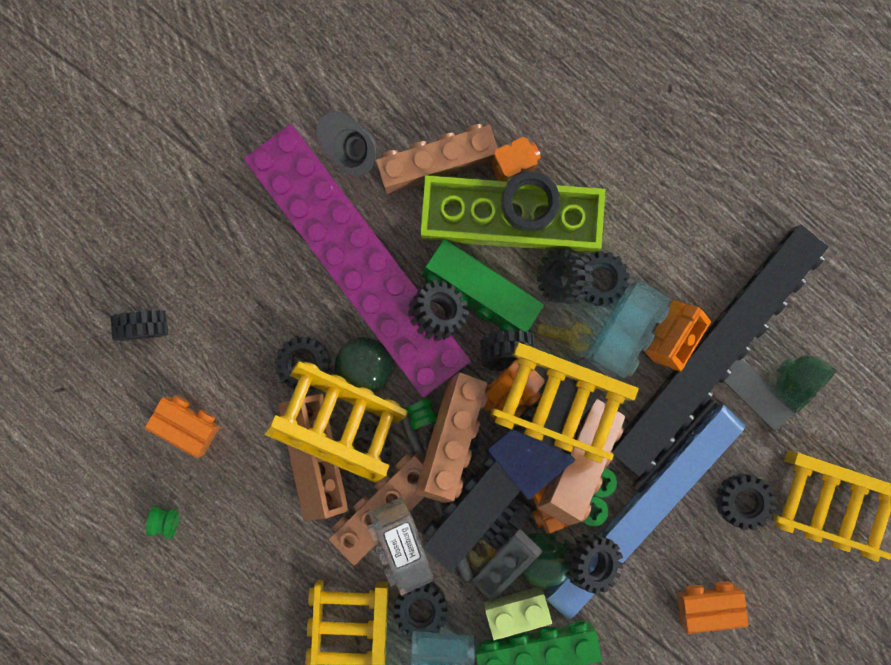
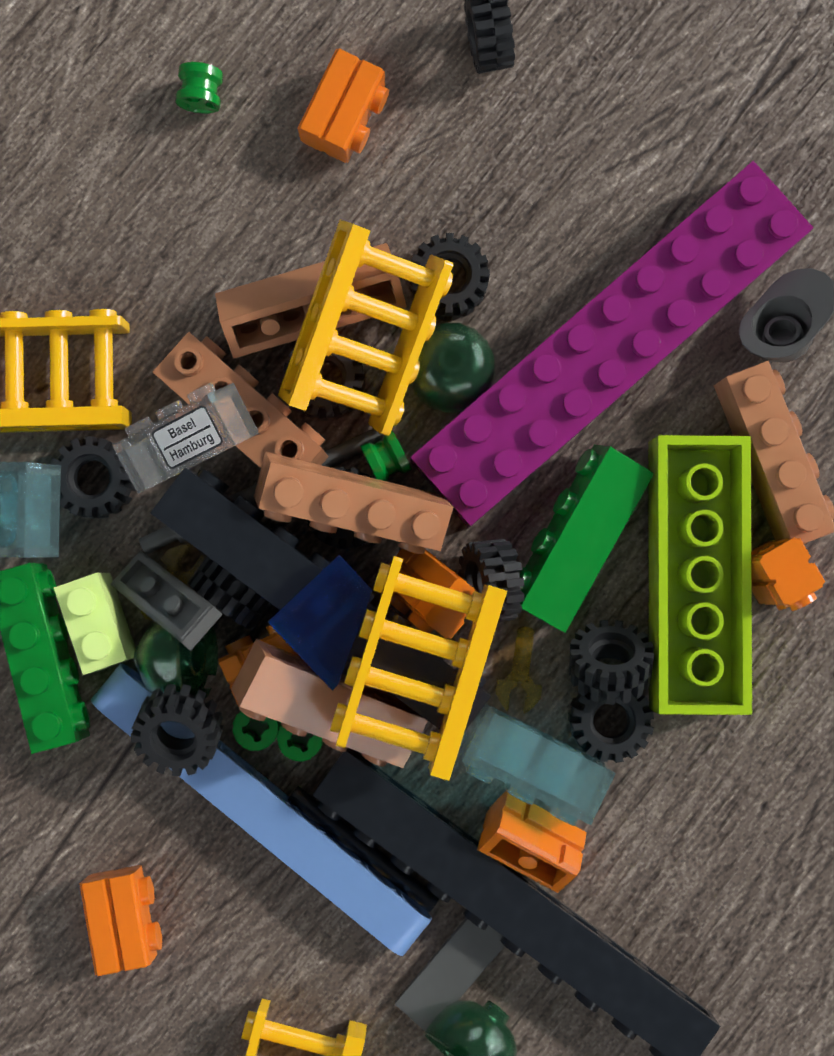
camera: 85 degrees right, 0 degrees up
black tyre [408,281,468,341] -> none
black tyre [501,171,560,232] -> none
black tyre [716,474,776,530] -> none

